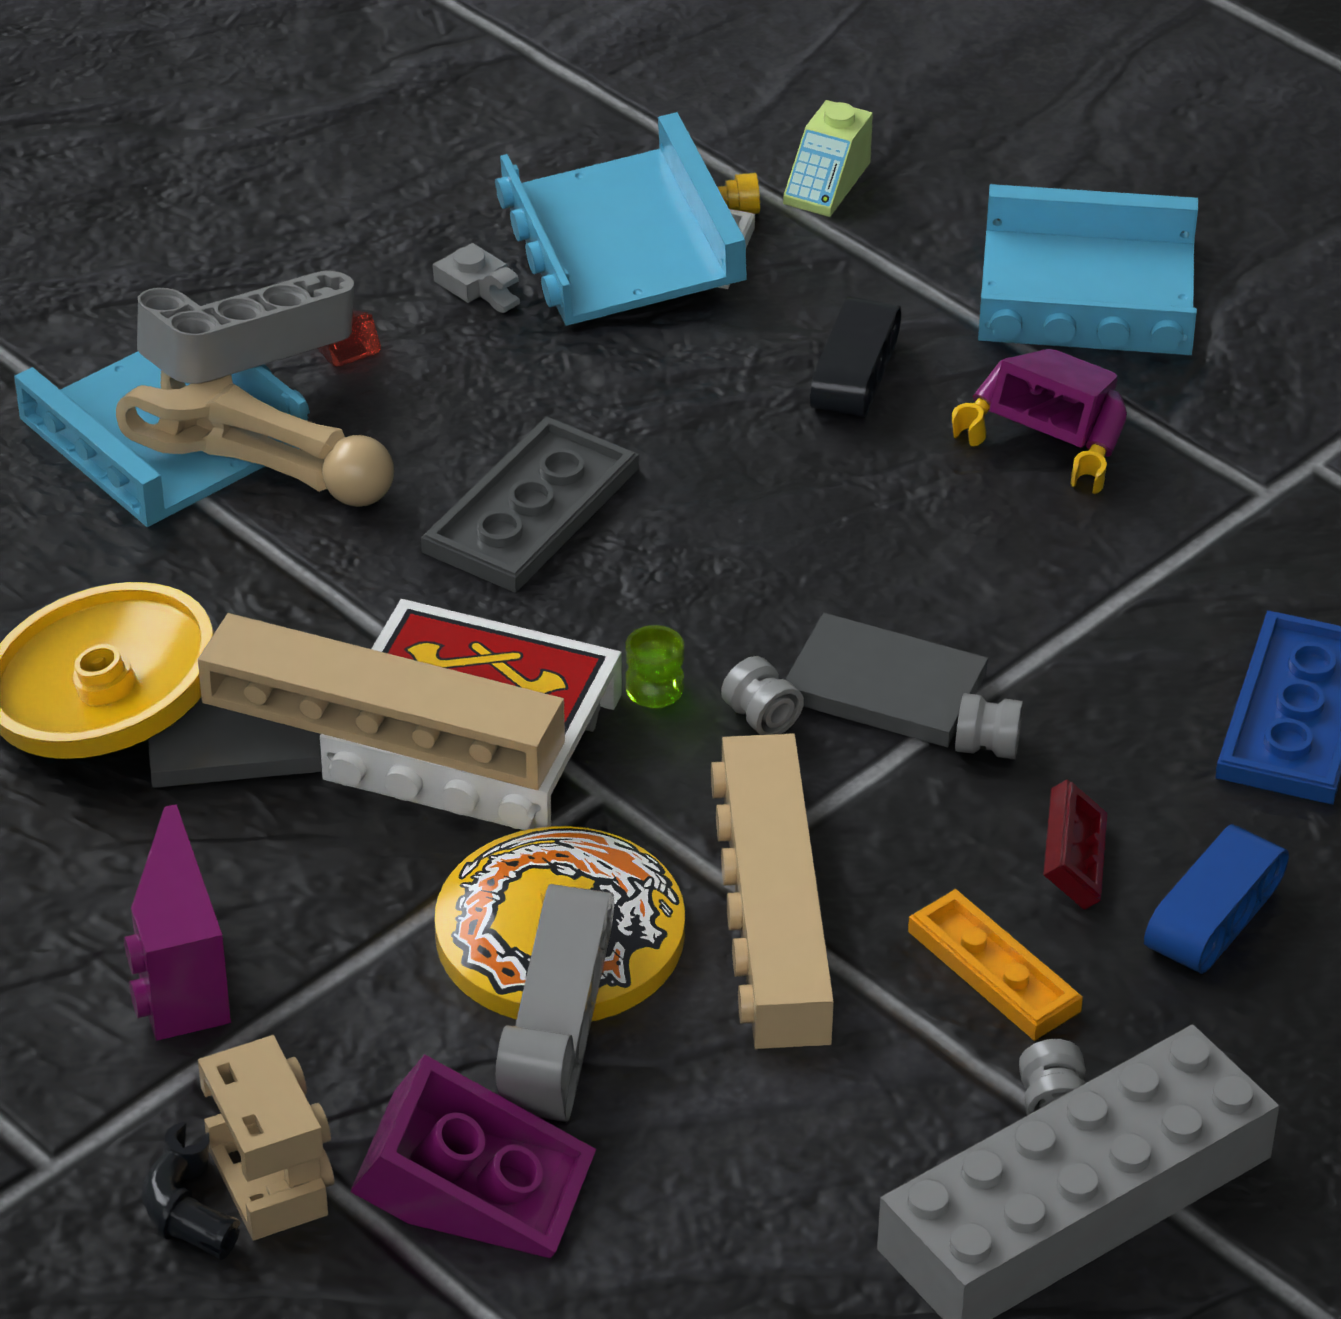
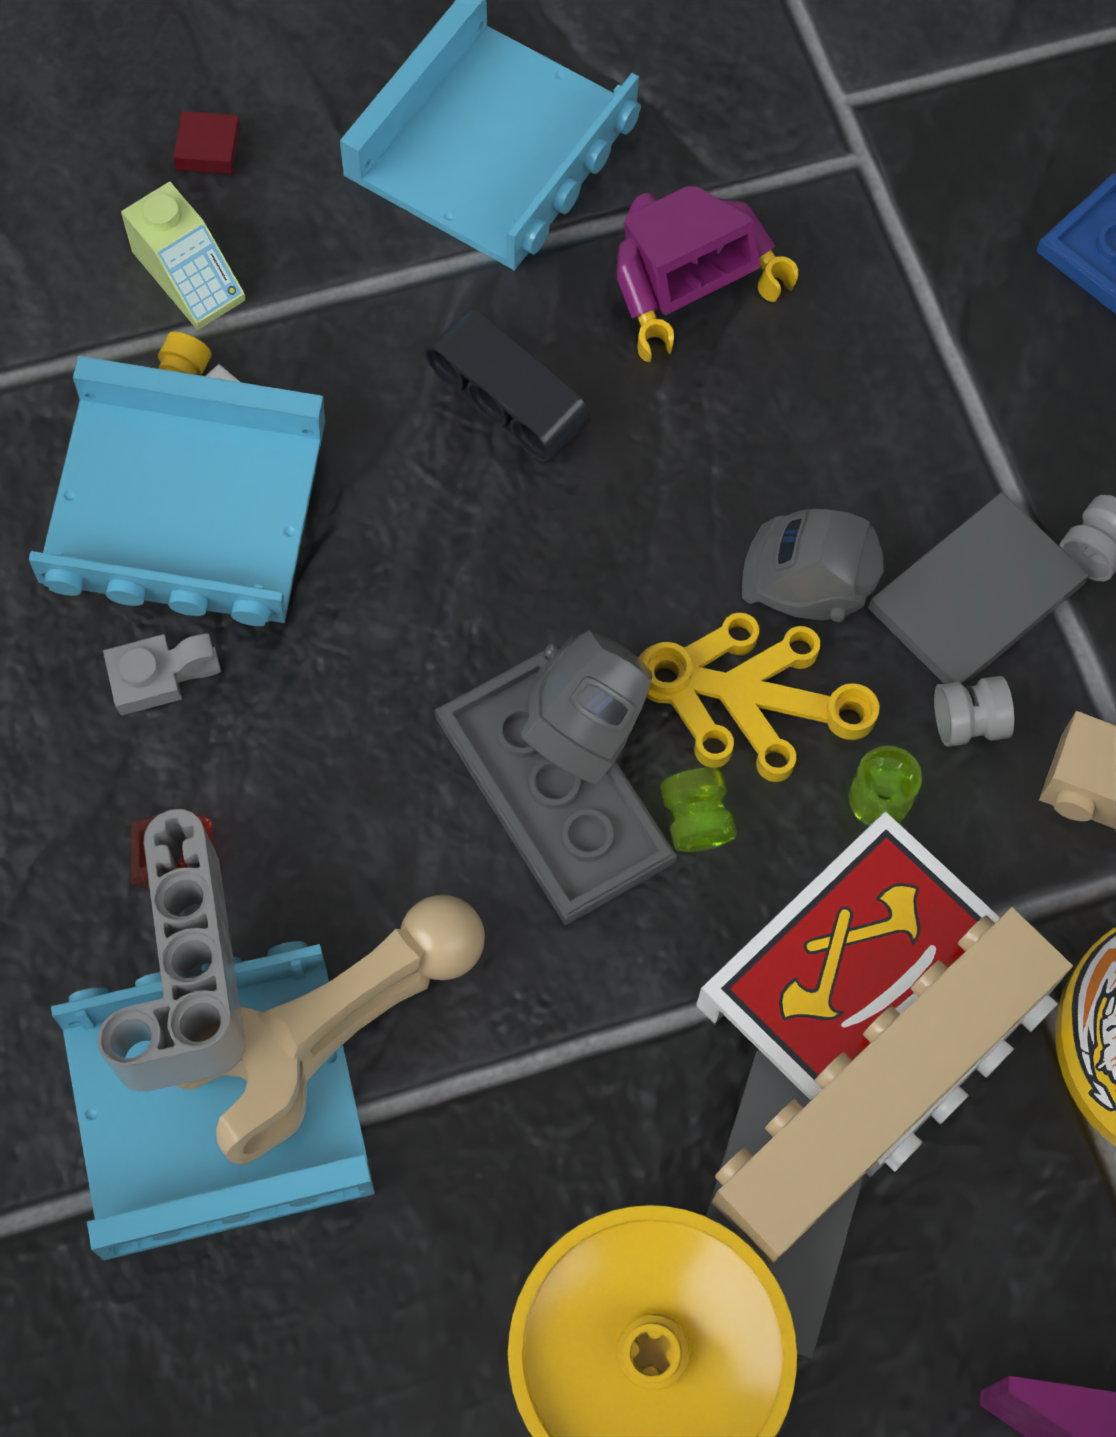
camera: 65 degrees left, 25 degrees up
none -> dark red tile [173,111,241,174]
none -> dark grey helmet [521,629,652,785]
none -> yellow plant [639,613,879,782]
none -> clear neon green wheel [660,768,737,852]
none -> dark grey helmet [742,509,884,622]

